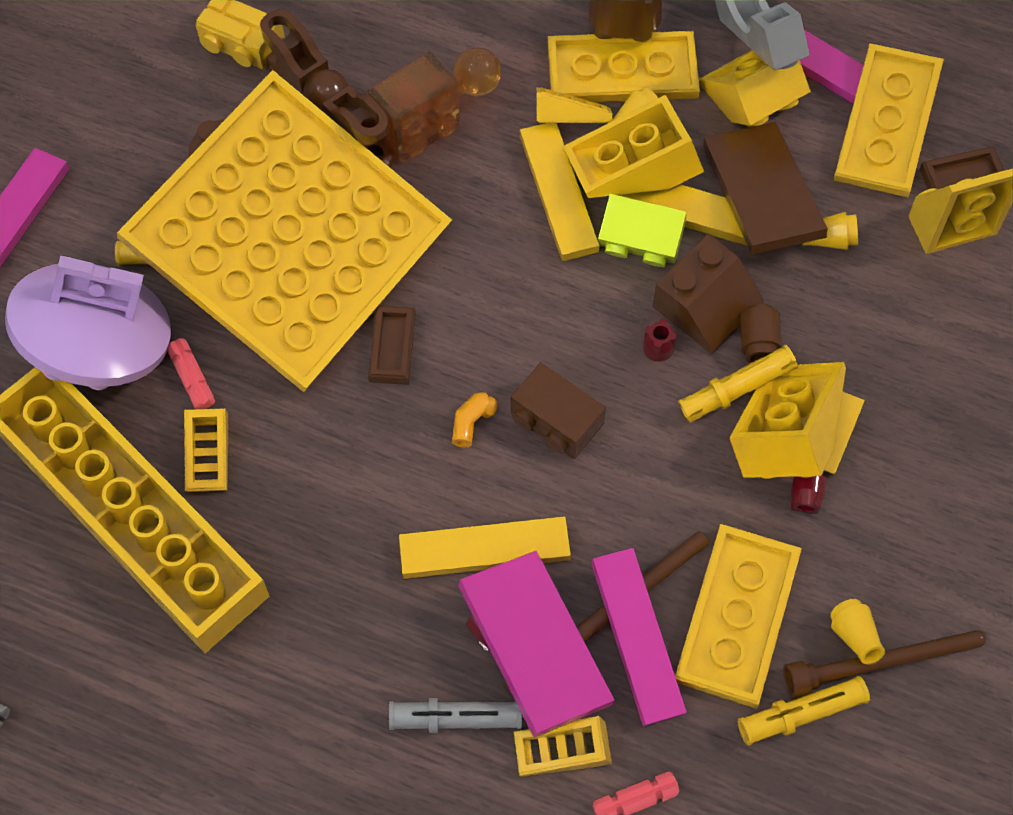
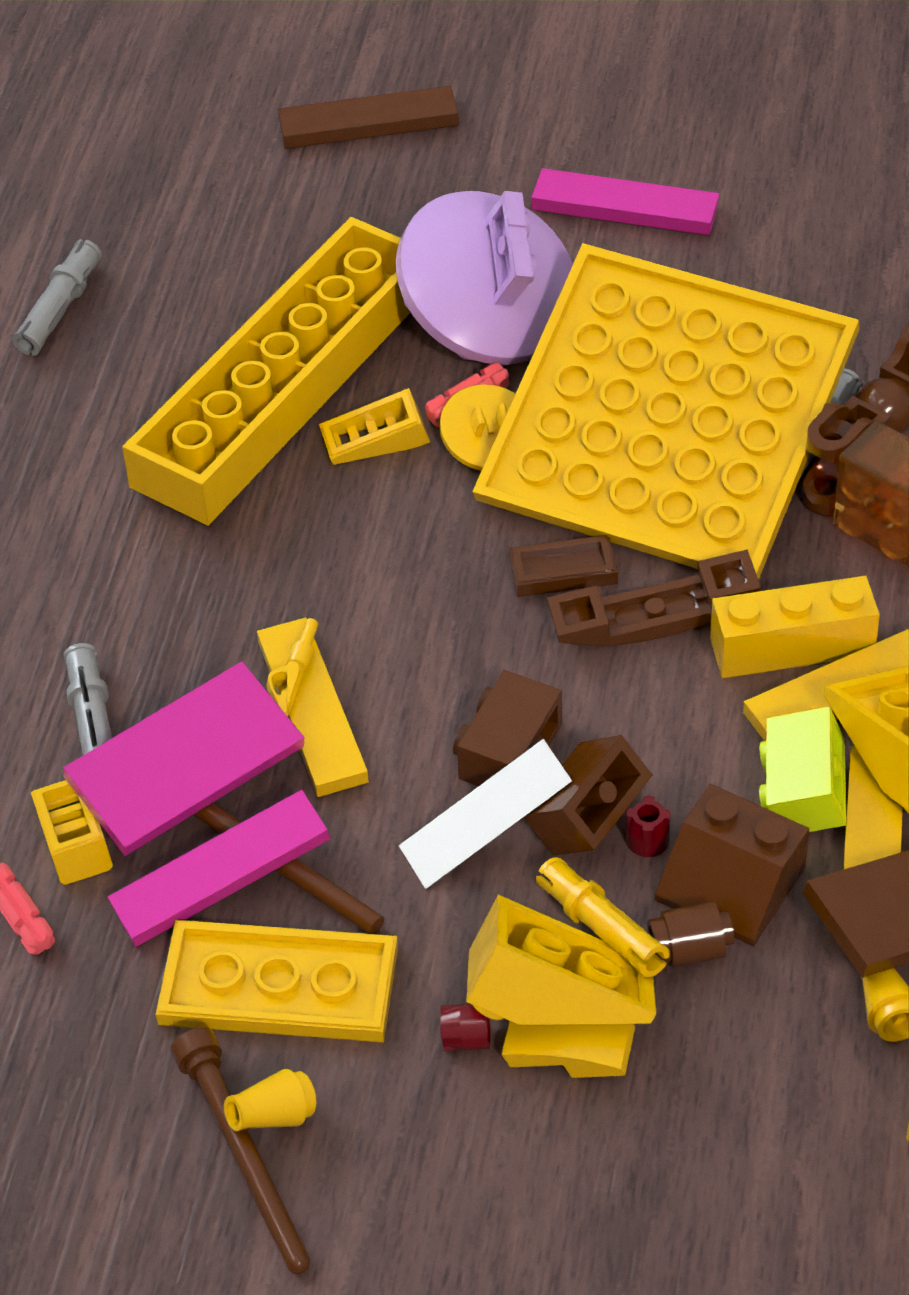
camera: 80 degrees right, 15 degrees down
light orange arm [452,392,498,448] -> none
yellow pin [737,676,870,746] -> none
none -> yellow hand [266,618,319,717]
none -> white sticker [399,739,572,889]
none -> yellow piece [440,384,515,471]
none -> reddish brown brick [523,735,653,856]
none -> reddish brown slope [547,549,761,646]
none -> yellow brick [710,576,880,678]

